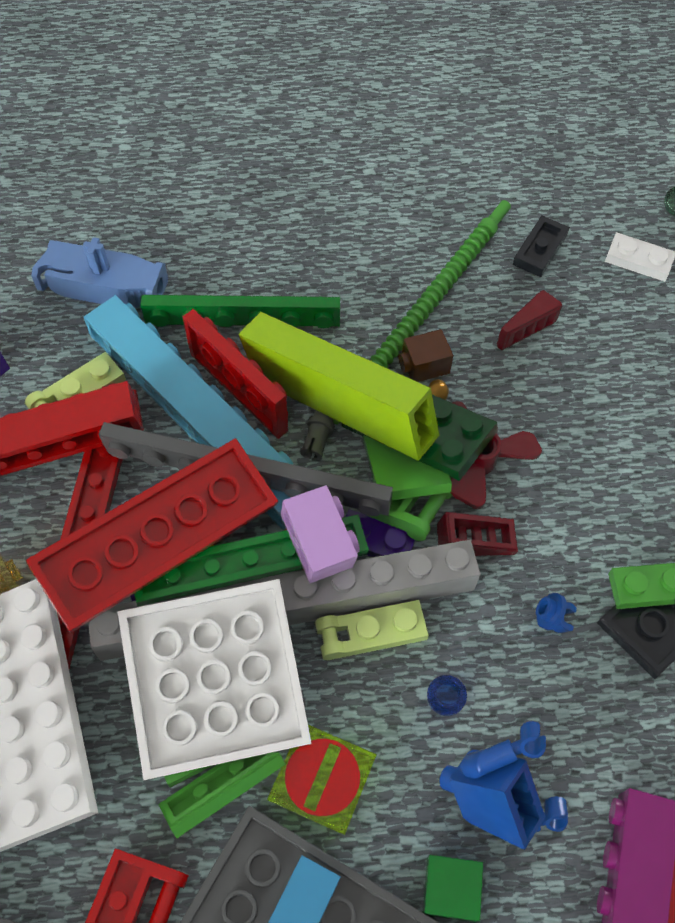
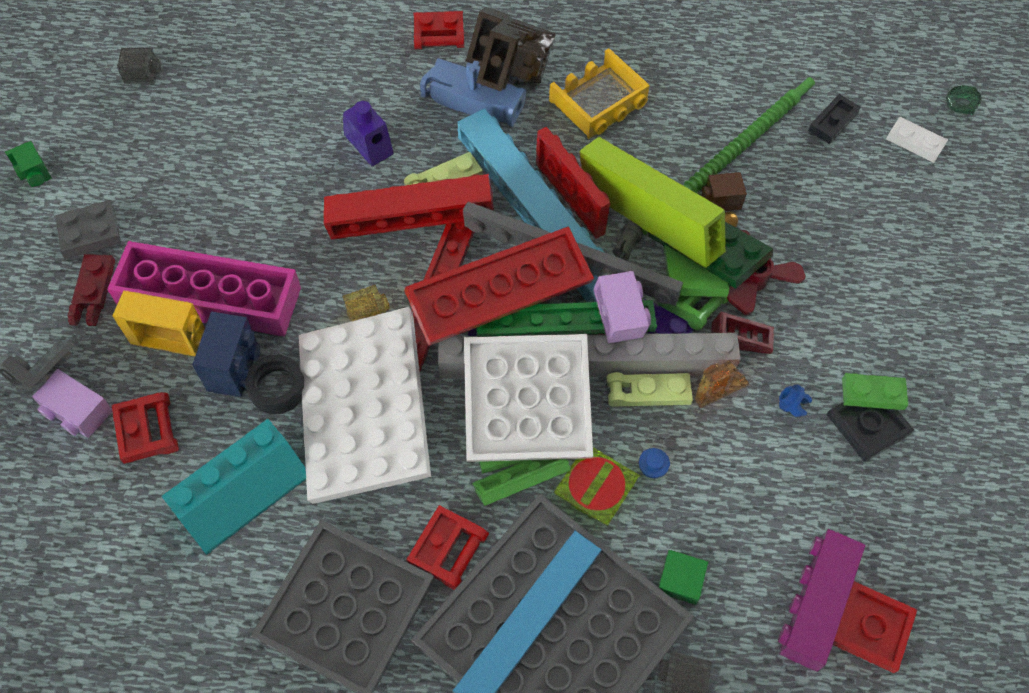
camera: 10 degrees right, 0 degrees up
green plate [140,295,340,329] -> none
clear blue plate [427,675,467,716] -> none
blue torso [440,721,568,850] -> none
dark red slope [497,290,562,350] -> none
none -> red plate [414,11,464,50]
none -> dark brown brick [466,7,556,92]
none -> yellow window [549,48,650,139]
none -> blue plate [638,448,670,479]
none -> clear orange wing [694,360,749,408]

